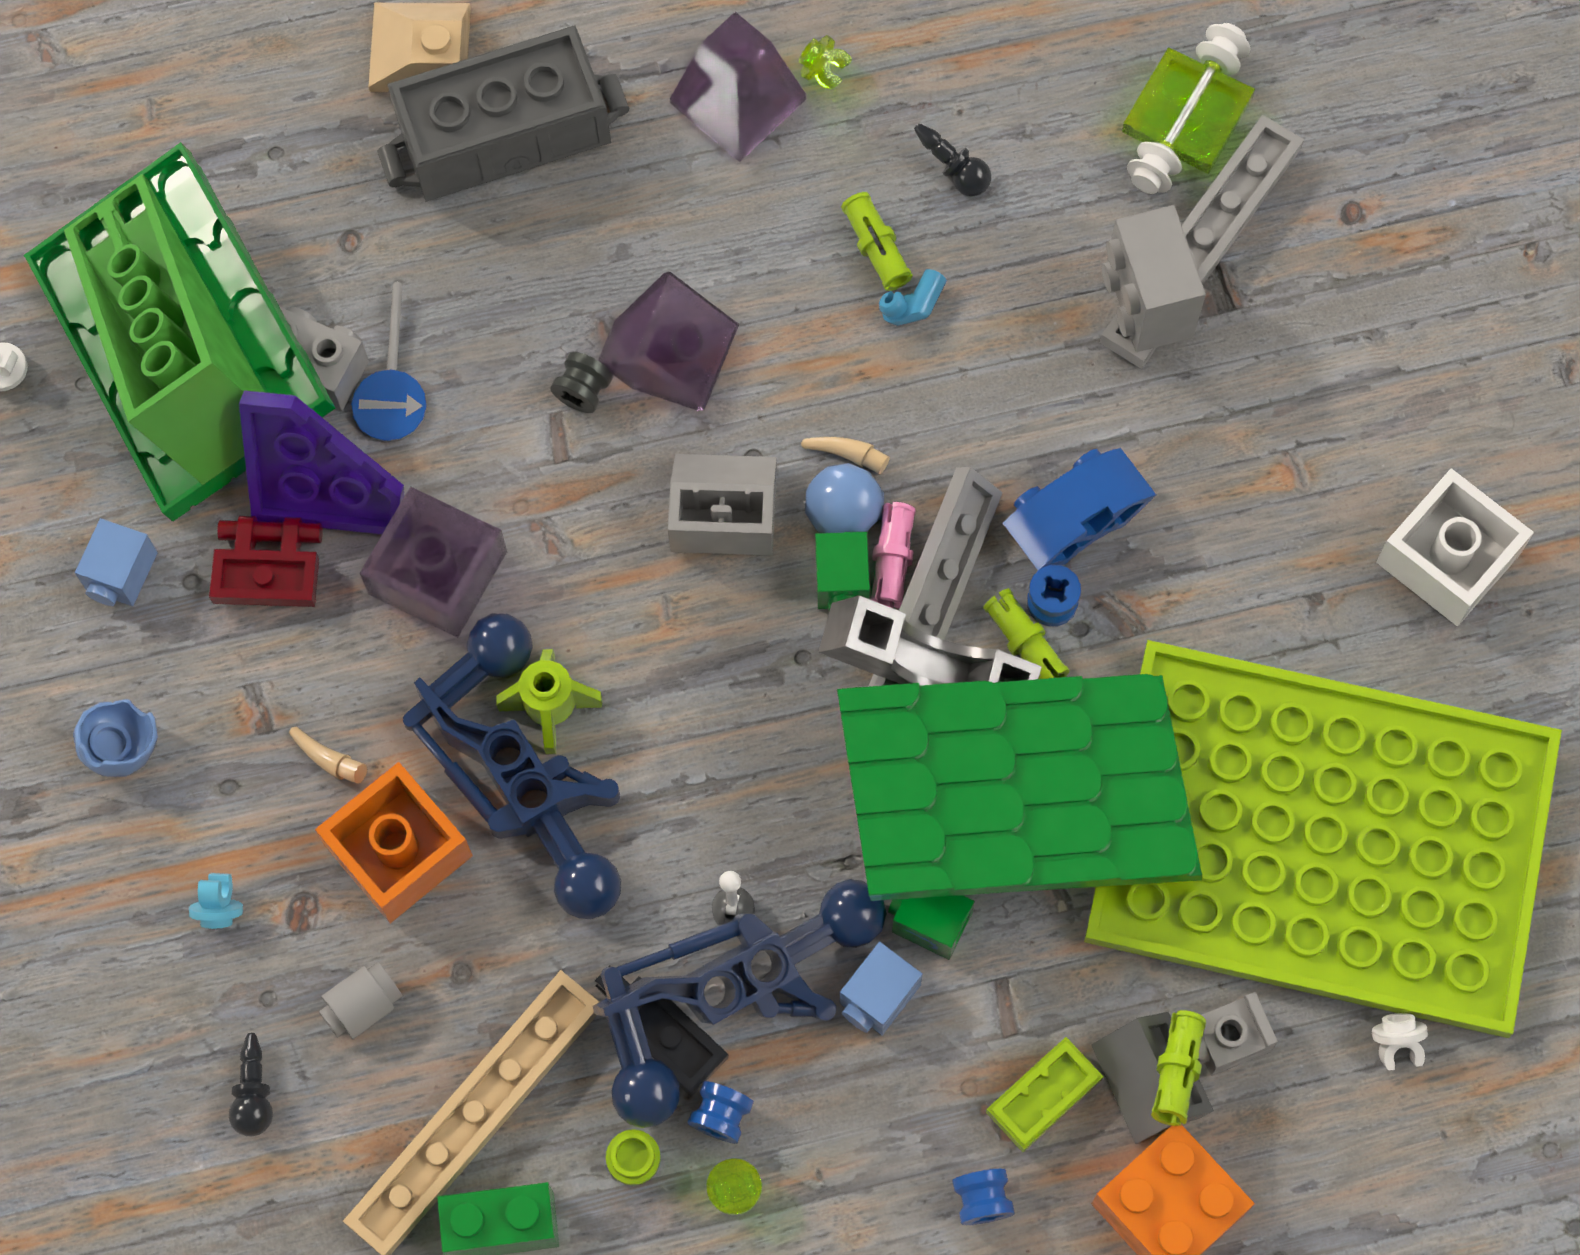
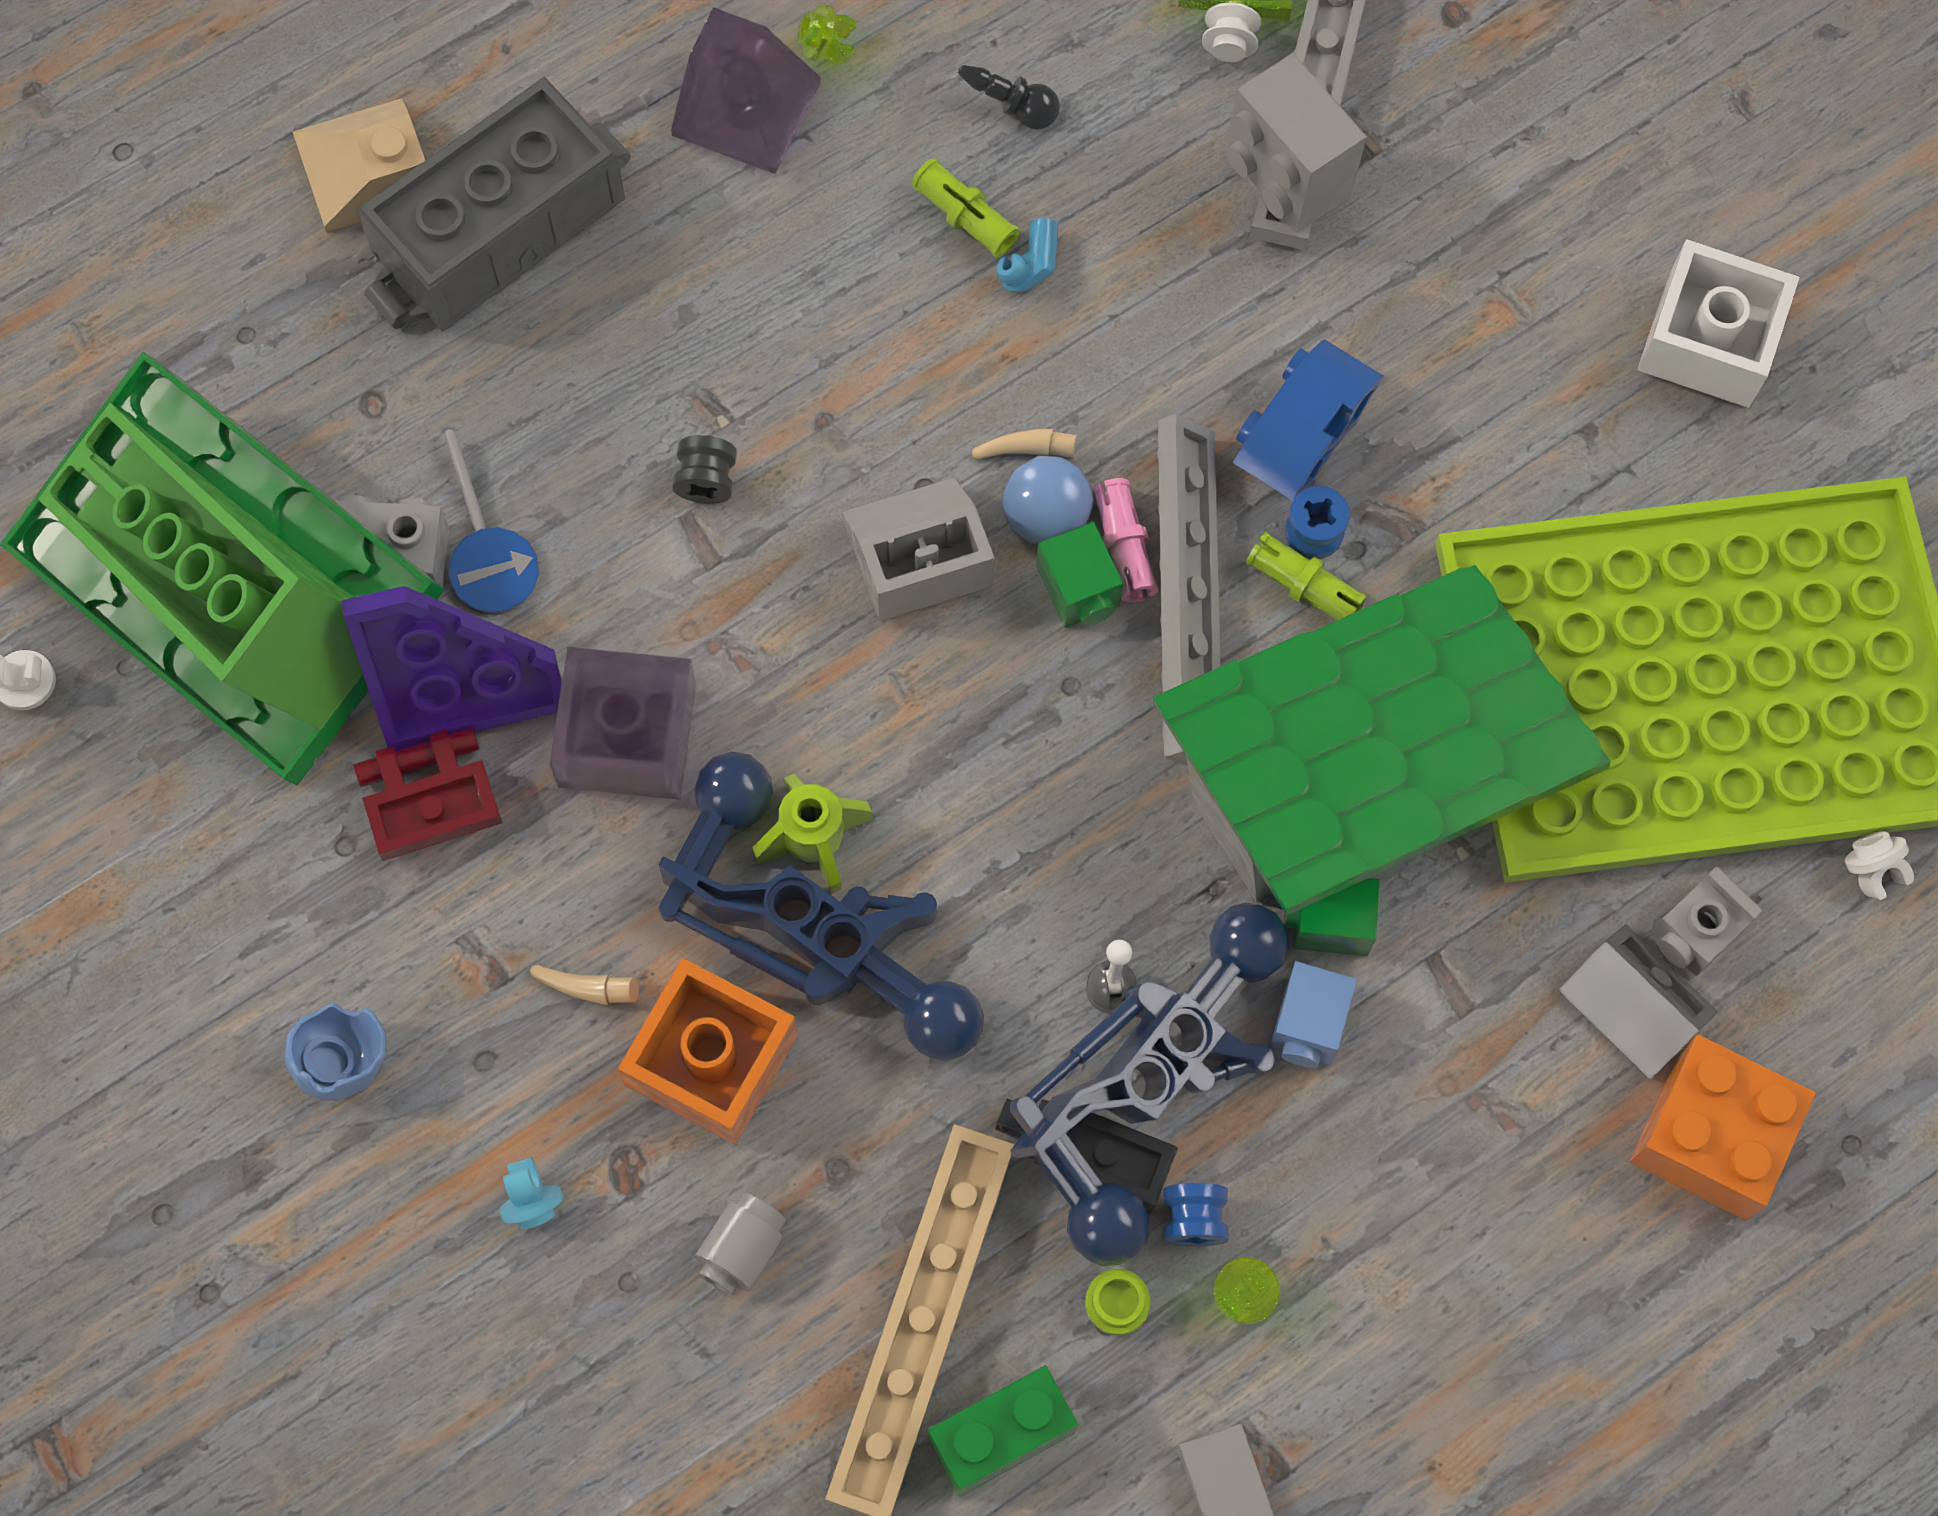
camera: 25 degrees left, 0 degrees up
medium blue brick [75,518,158,606] -> none
black bar [229,1033,273,1137] -> none
clear purple slope [598,272,739,411] -> none
flat silver arch [818,596,1042,685] -> none
blue wheel [952,1168,1015,1225] -> none
lime plate [986,1037,1104,1152] -> none
lime pin [1151,1010,1207,1126] -> none

